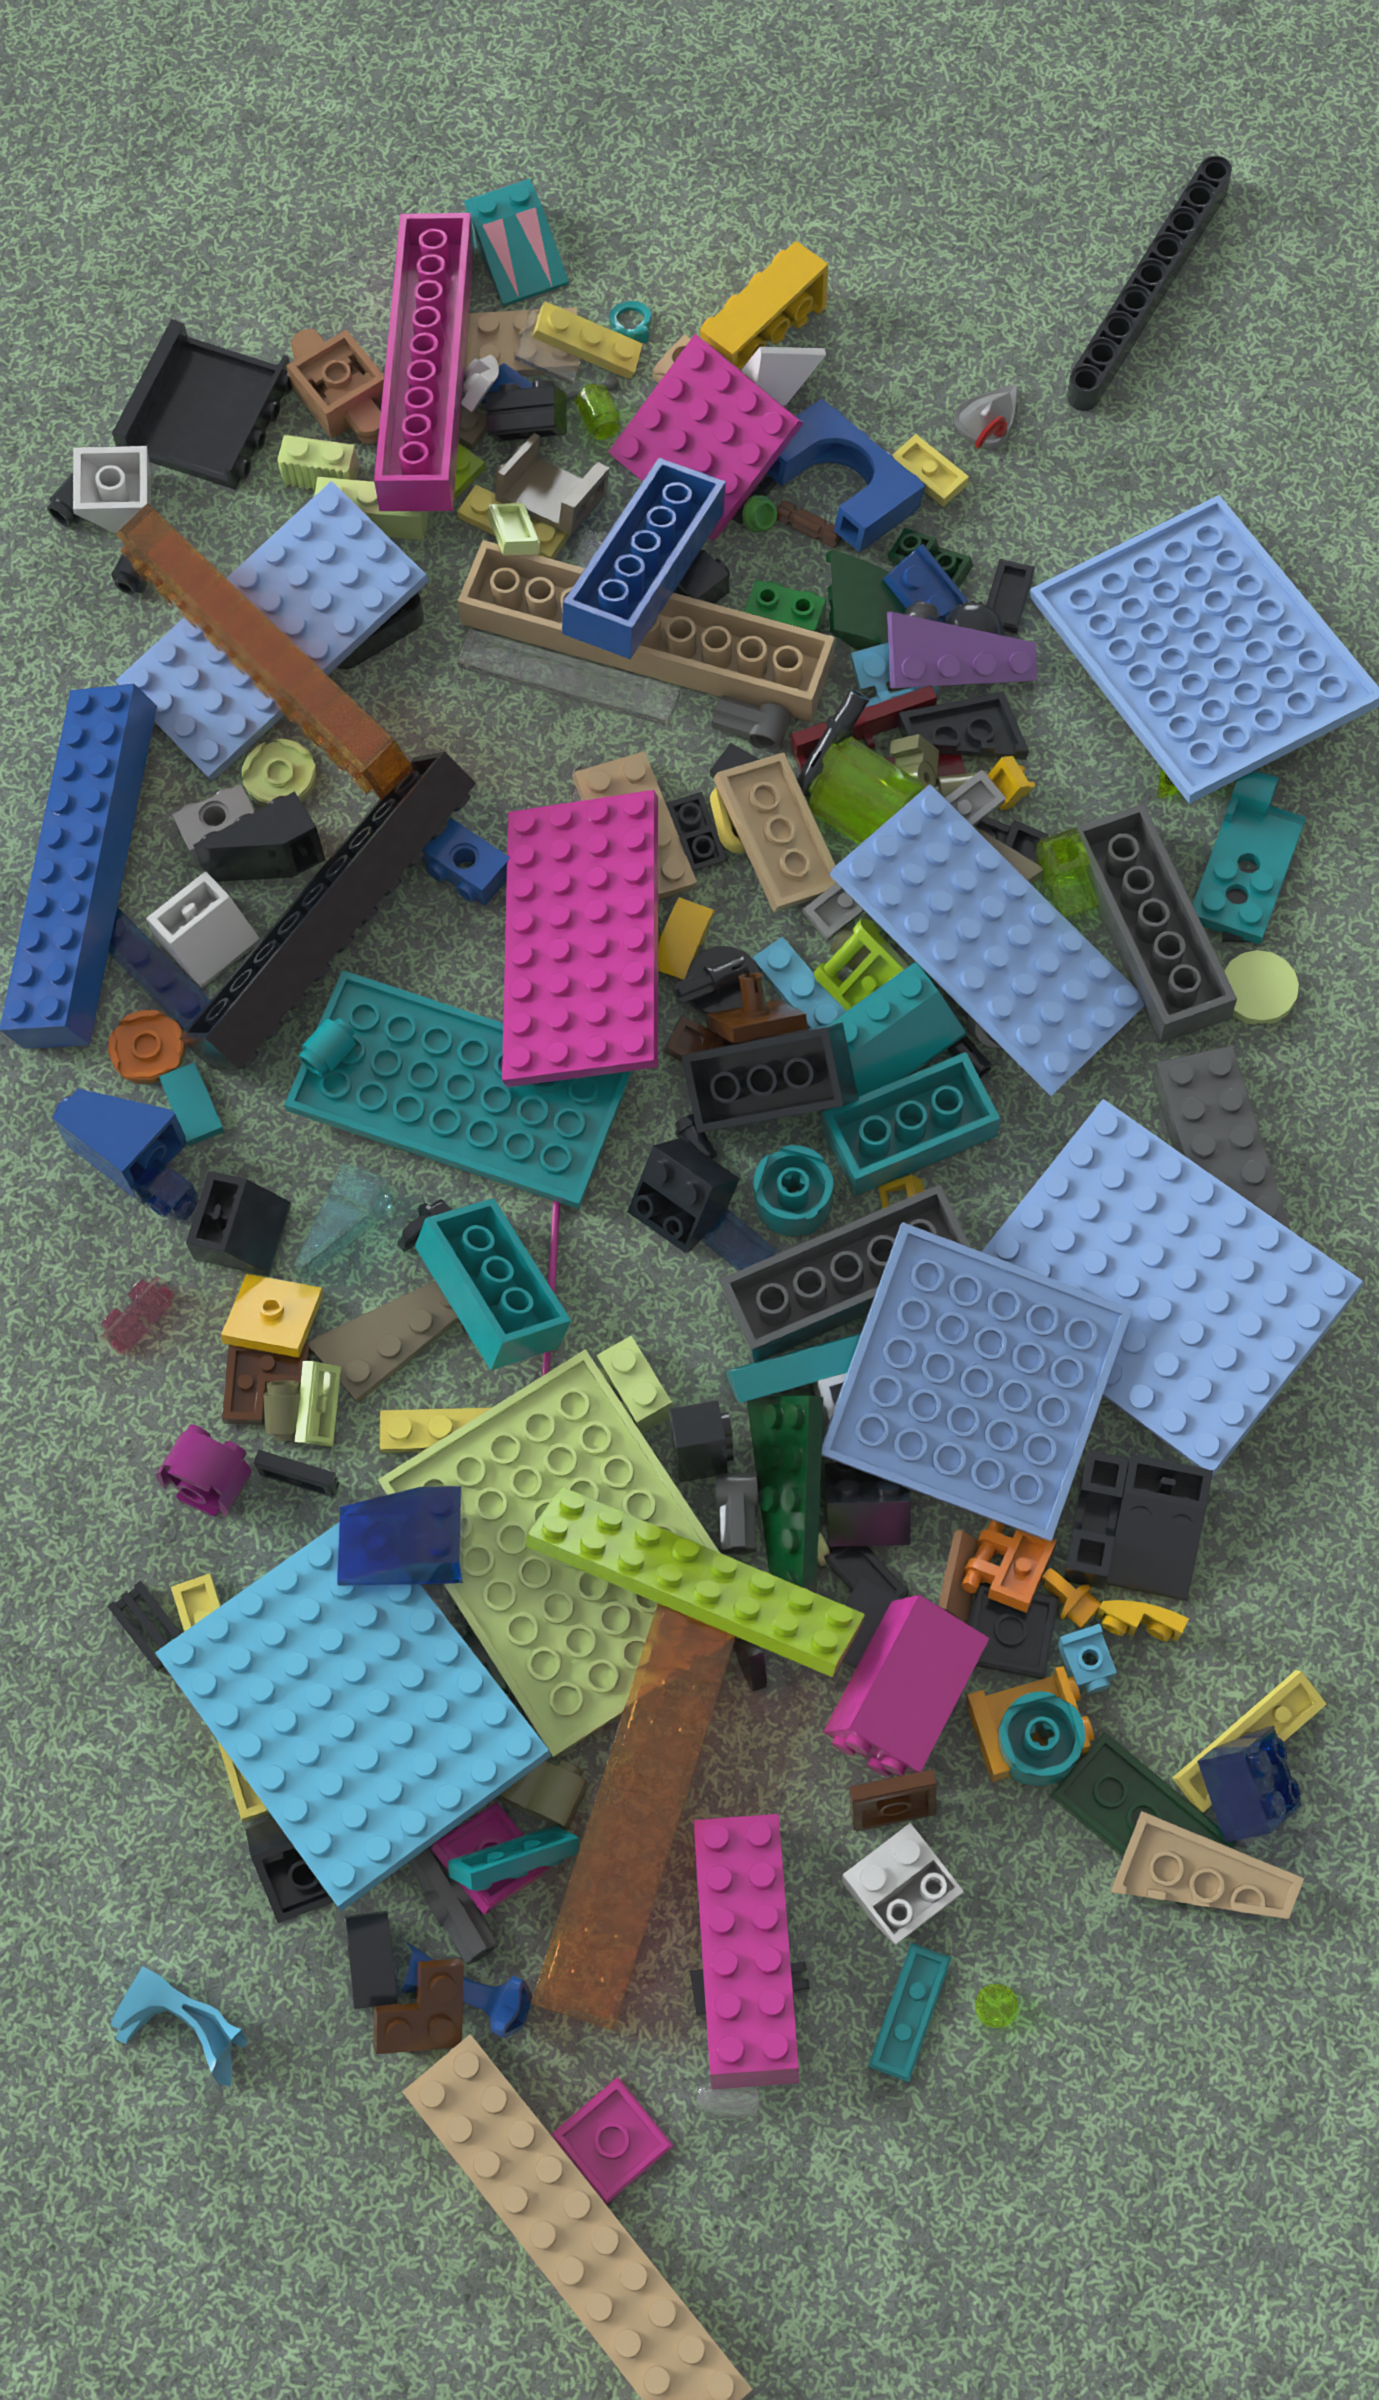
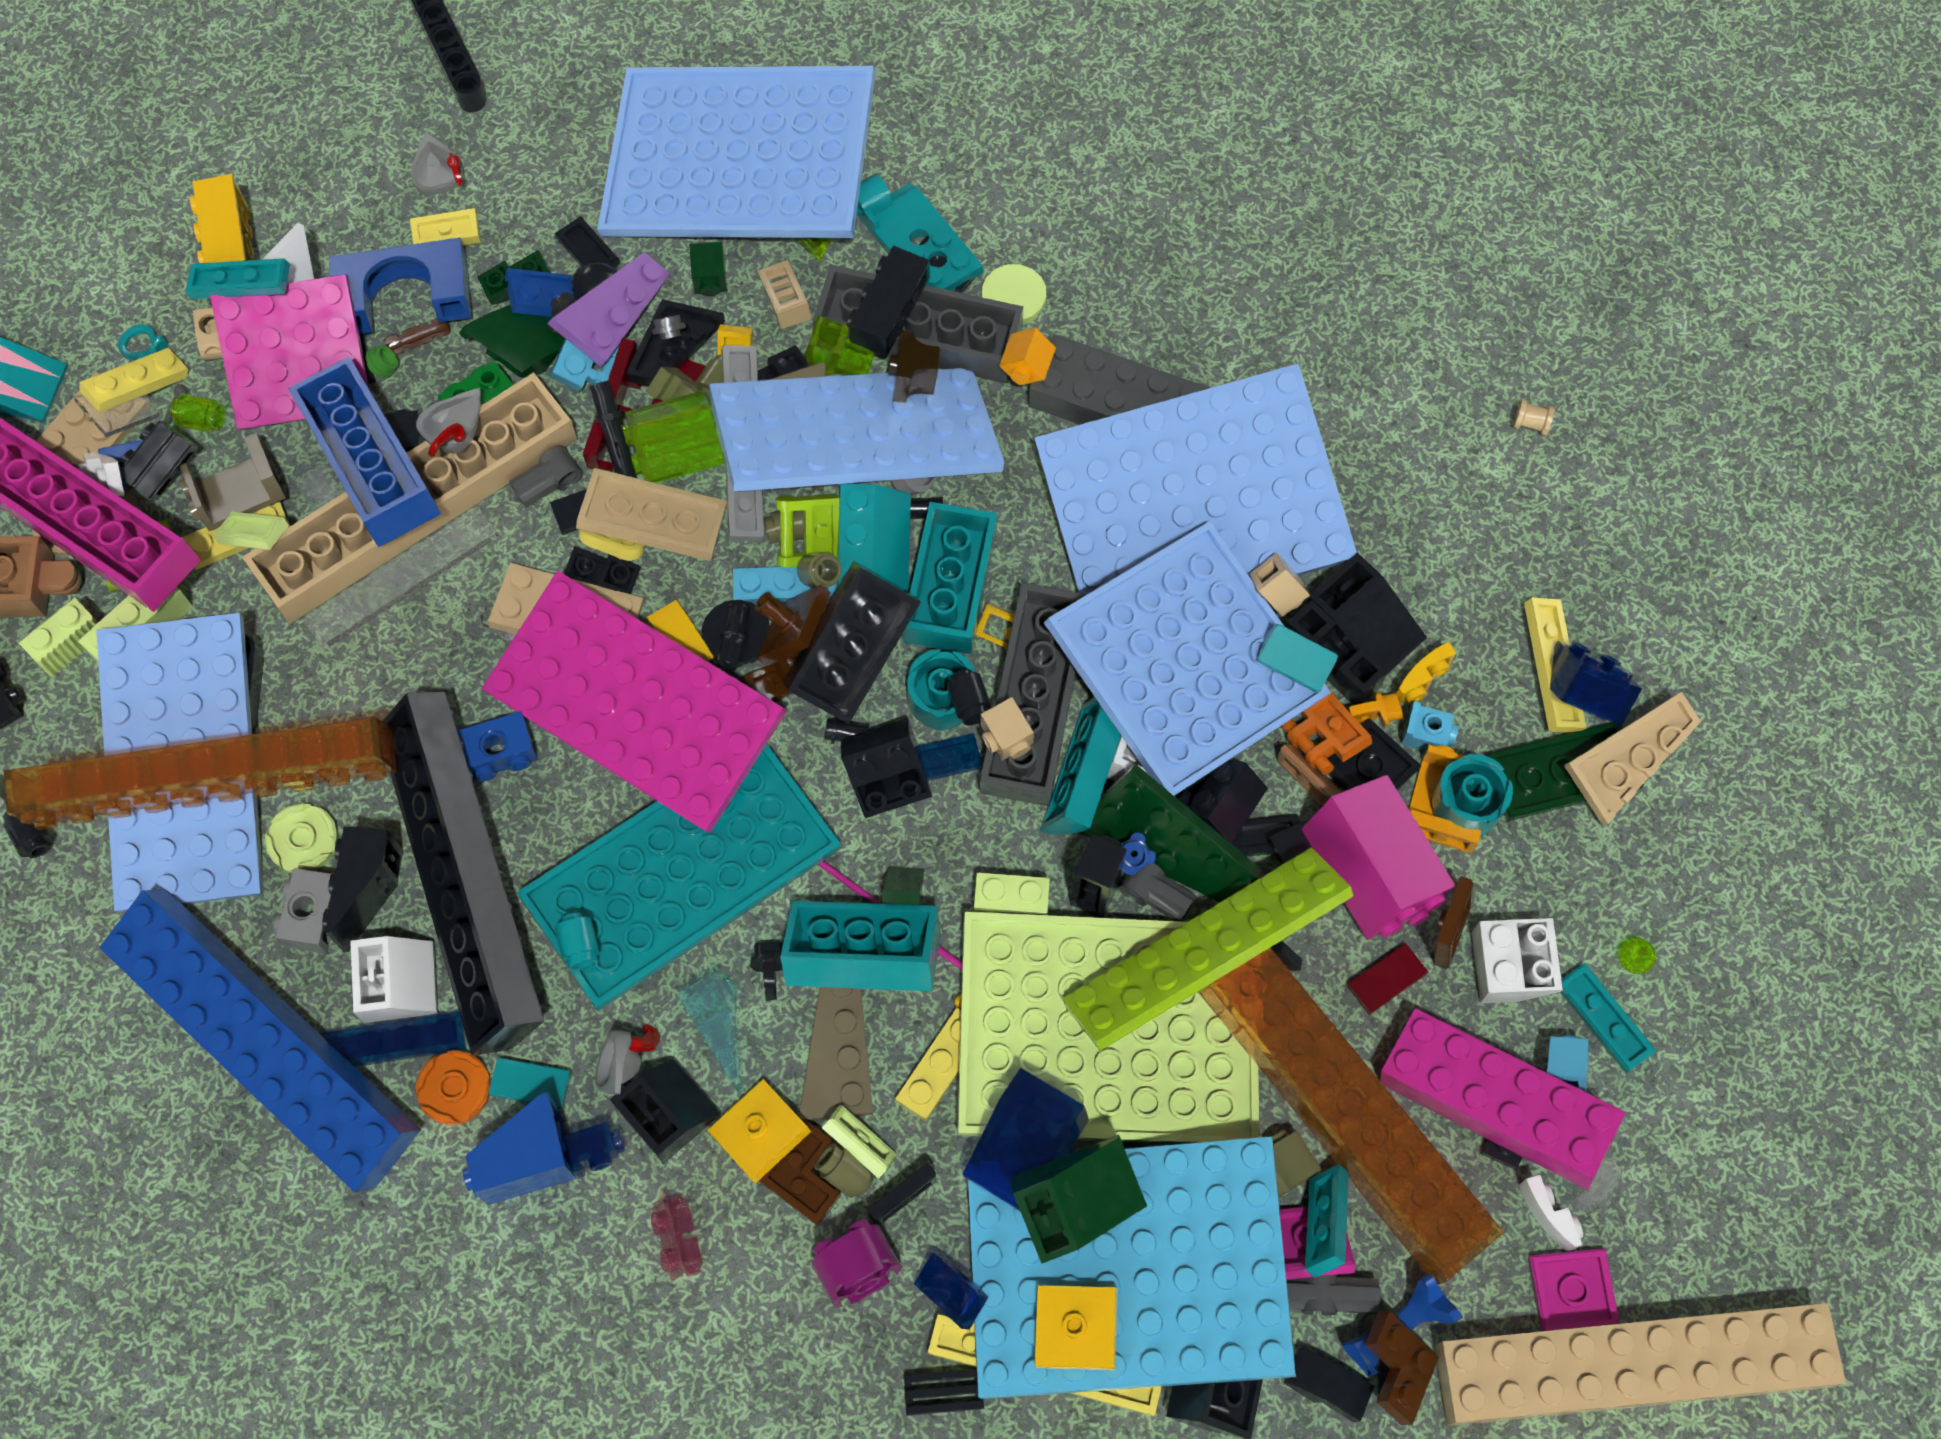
camera: 60 degrees left, 0 degrees up
none -> teal tile [185,258,290,299]
none -> light grey piece [416,388,481,457]
none -> light grey piece [595,1024,660,1095]
none -> flat silver plate [652,315,686,340]
none -> dark green brick [689,241,727,296]
none -> tan slope [758,260,812,329]
none -> olive brick [797,553,841,588]
none -> black brick [847,245,930,357]
none -> dark green tile [882,867,924,905]
none -> dark brown brick [888,330,940,403]
none -> clear blue tile [914,1252,989,1330]
none -> black brick [946,669,991,726]
none -> tan brick [981,697,1034,761]
none -> light orange brick [999,327,1056,386]
none -> dark green slope [1010,1135,1147,1264]
none -> yellow plate [1035,1285,1118,1370]
none -> blue plate [1121,832,1156,875]
none -> tan brick [1250,553,1310,617]
none -> teal slope [1256,624,1338,693]
none -> dark red tile [1347,943,1429,1016]
none -> white slope [1519,1175,1583,1252]
none -> medium azure brick [1547,1035,1589,1093]

